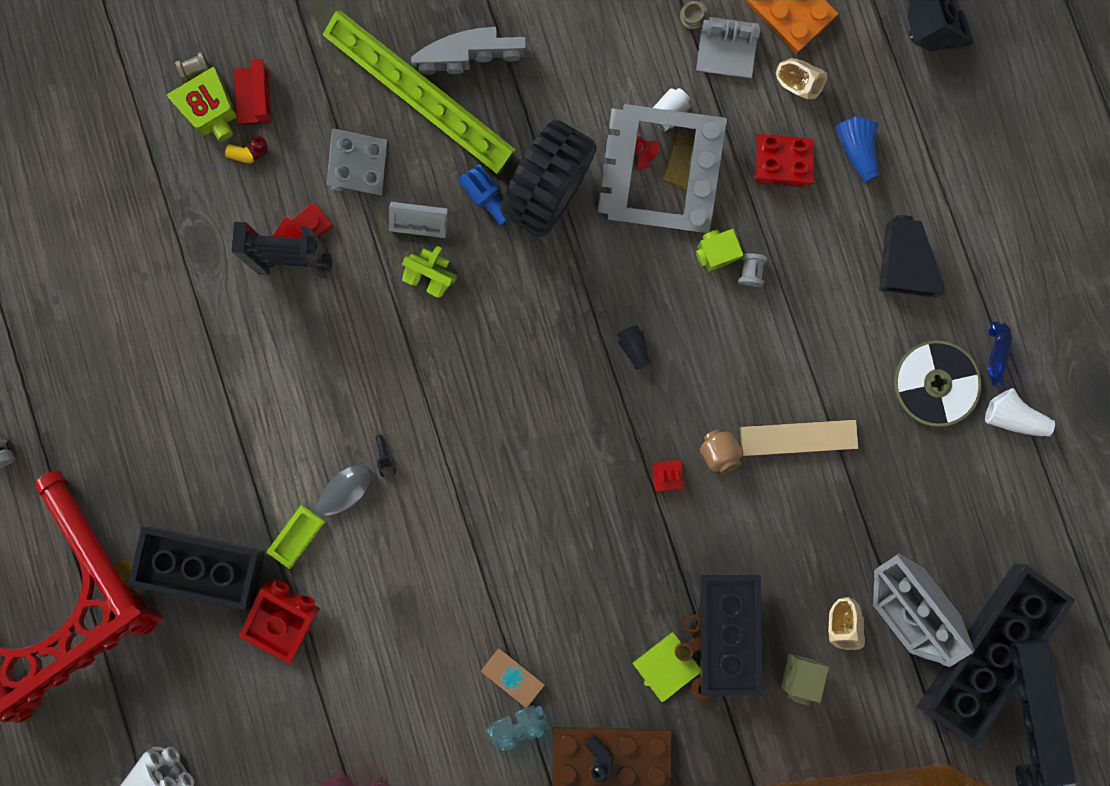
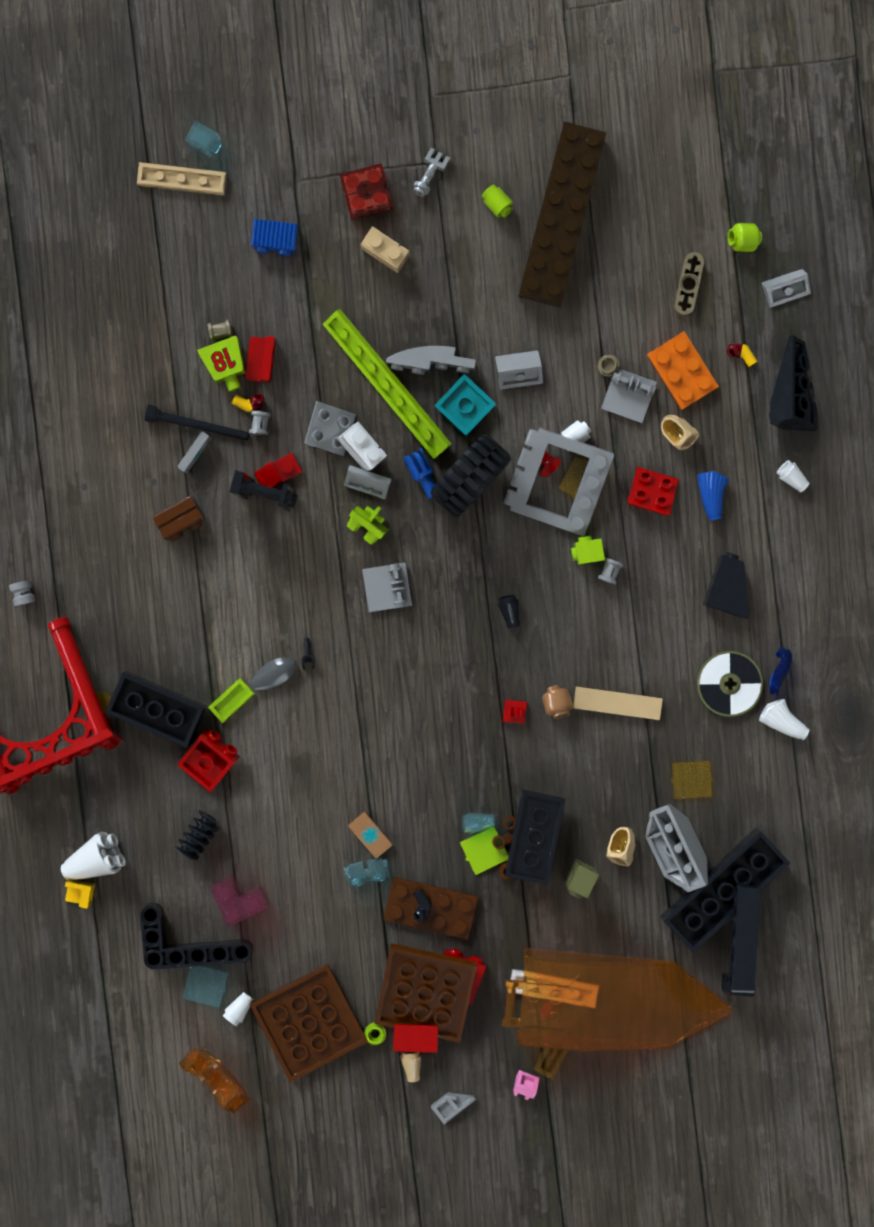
camera: 20 degrees right, 5 degrees up
none -> black piece [145,404,250,440]
none -> reddish brown brick [152,496,206,542]
none -> black piece [175,810,220,860]
none -> light grey tile [178,432,212,473]
none -> light grey bush [249,411,271,436]
none -> white brick [337,422,387,471]
none -> light grey hinge [362,563,412,612]
none -> teal plate [434,374,496,436]
none -> clear light blue cone [462,812,495,834]
none -> light grey panel [495,351,543,390]
none -> clear yellow piece [670,761,713,799]
none -> white cone [777,460,810,492]

